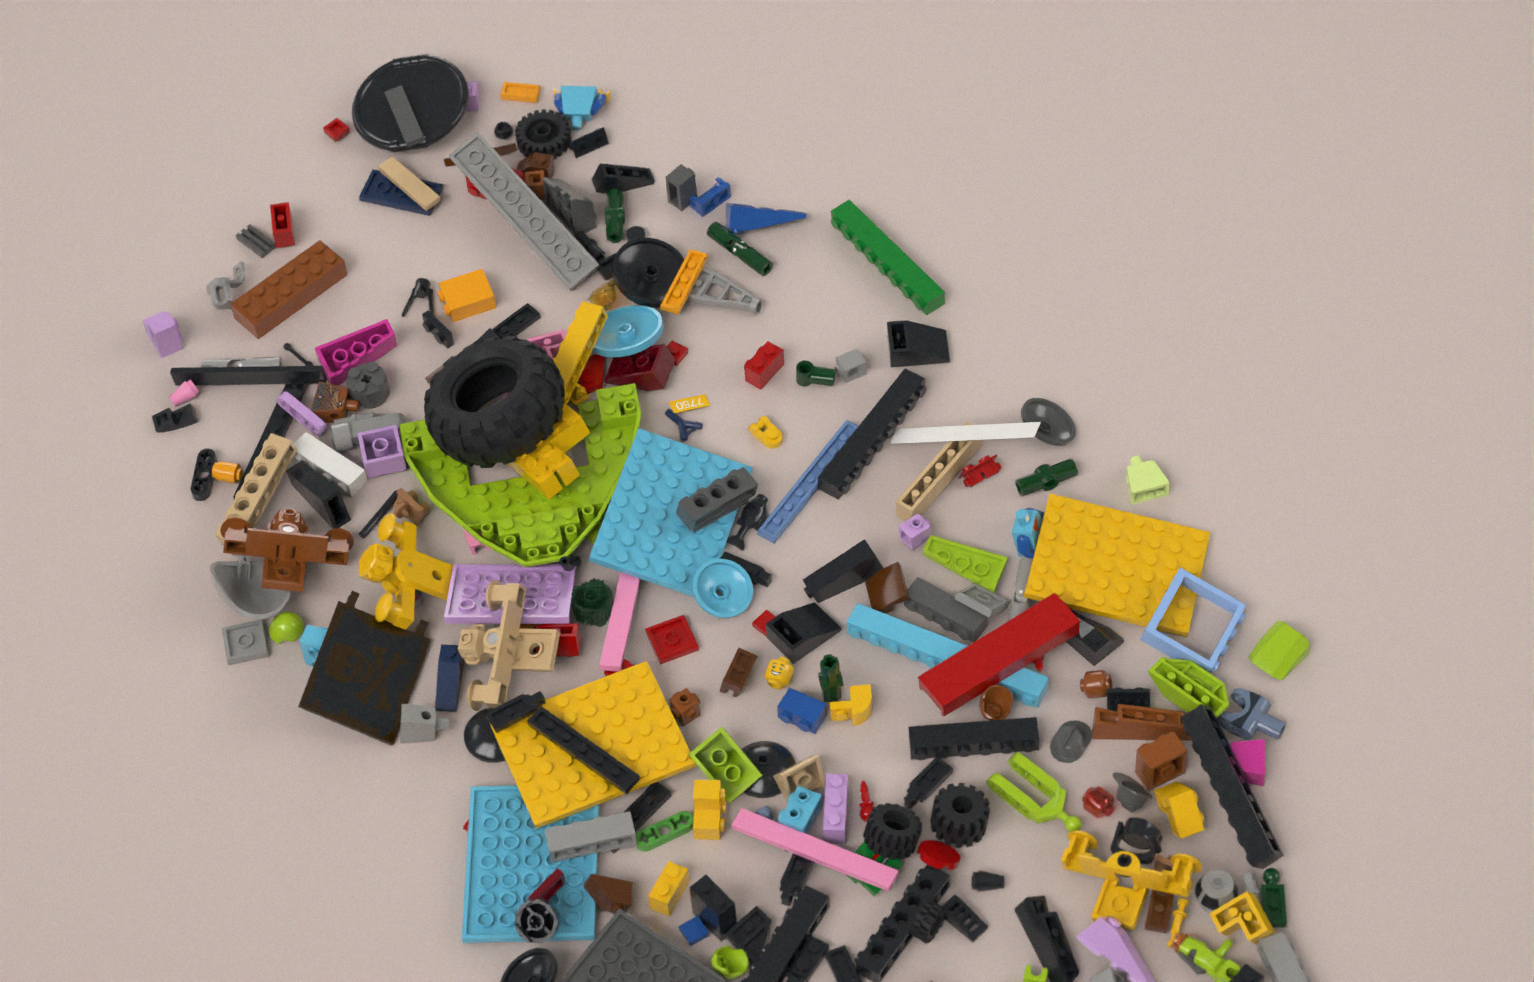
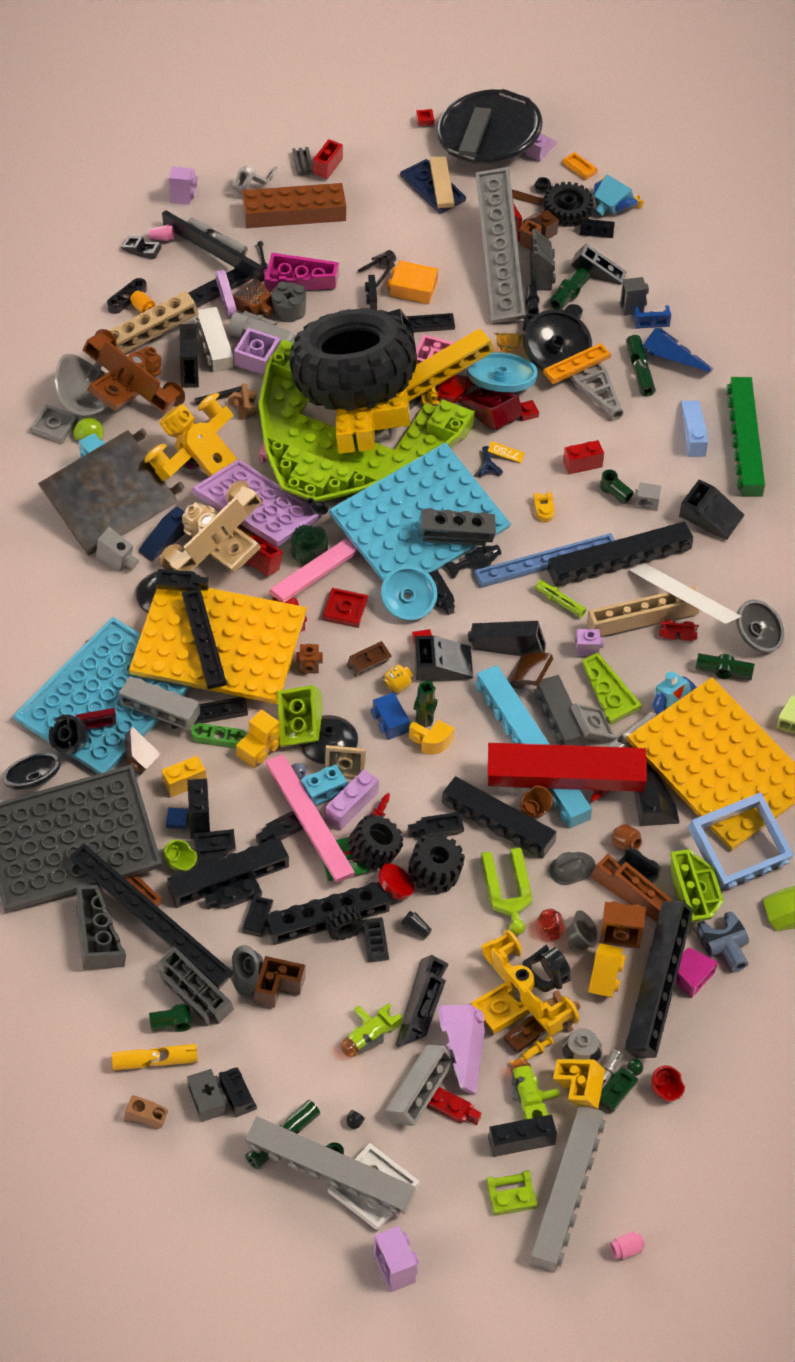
camera: 30 degrees right, 0 degrees up
none -> lime pin [535,579,587,618]
none -> red hair [651,1065,685,1102]
none -> light blue slope [681,401,708,457]

